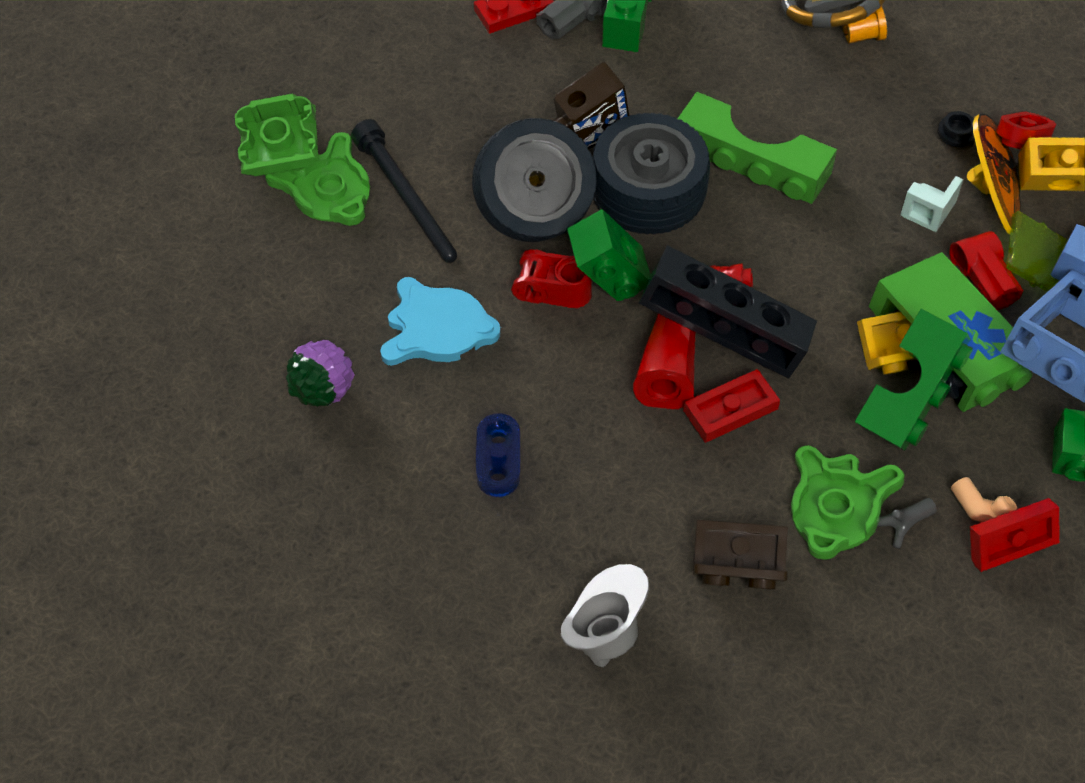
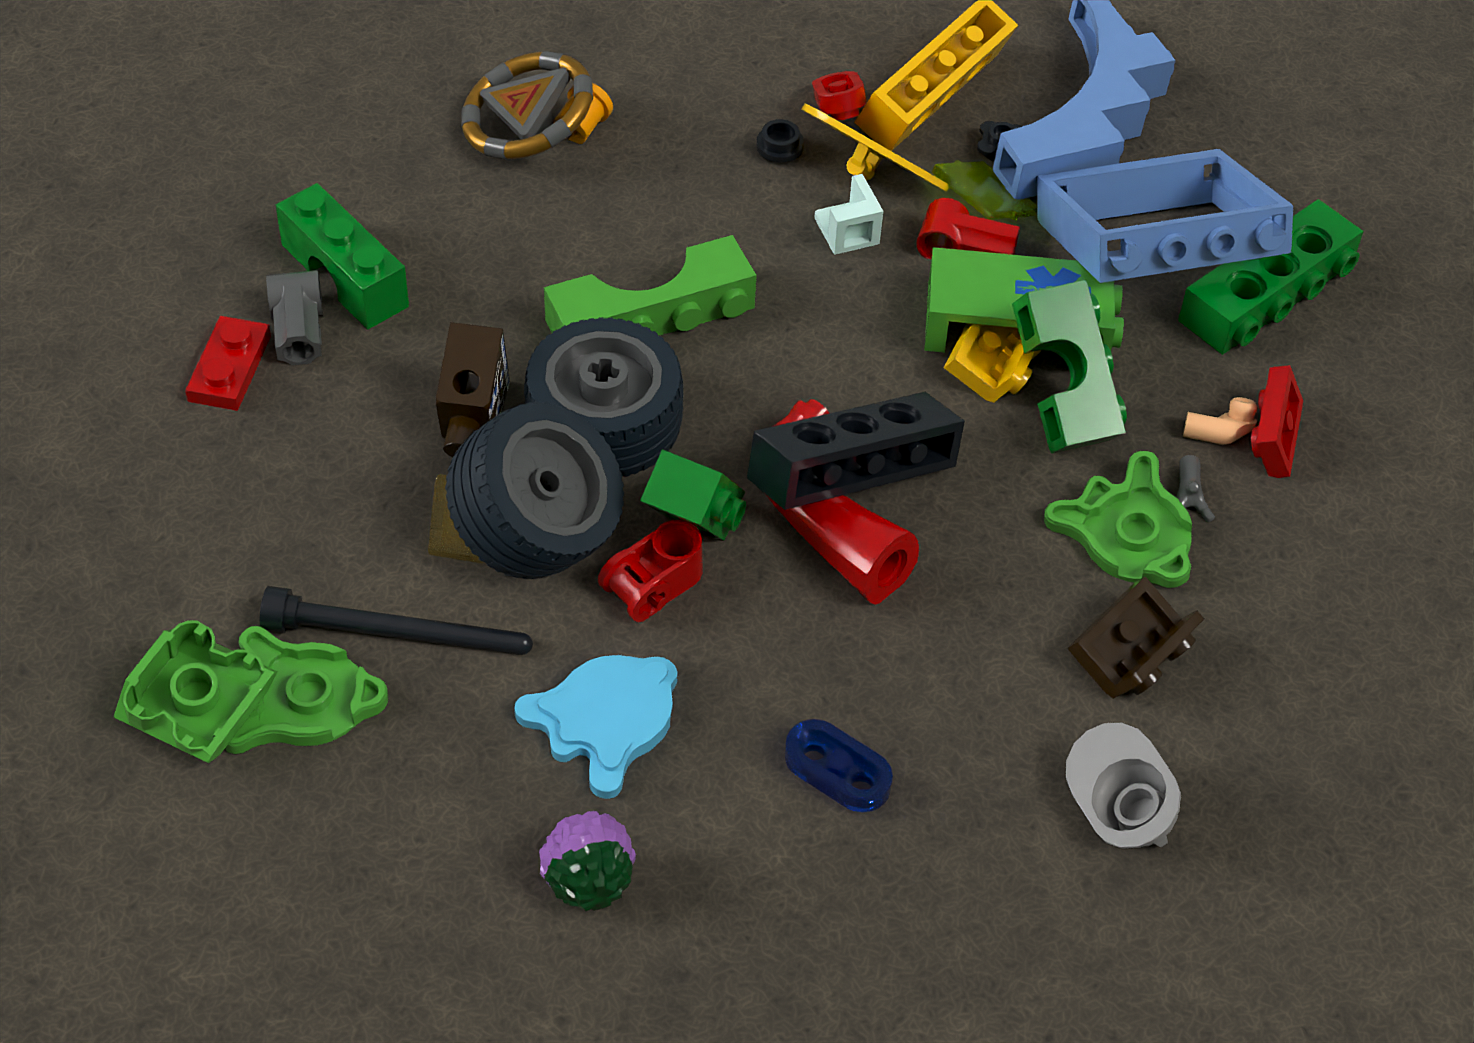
camera: 55 degrees left, 5 degrees down
red plate [683,369,780,443] -> none

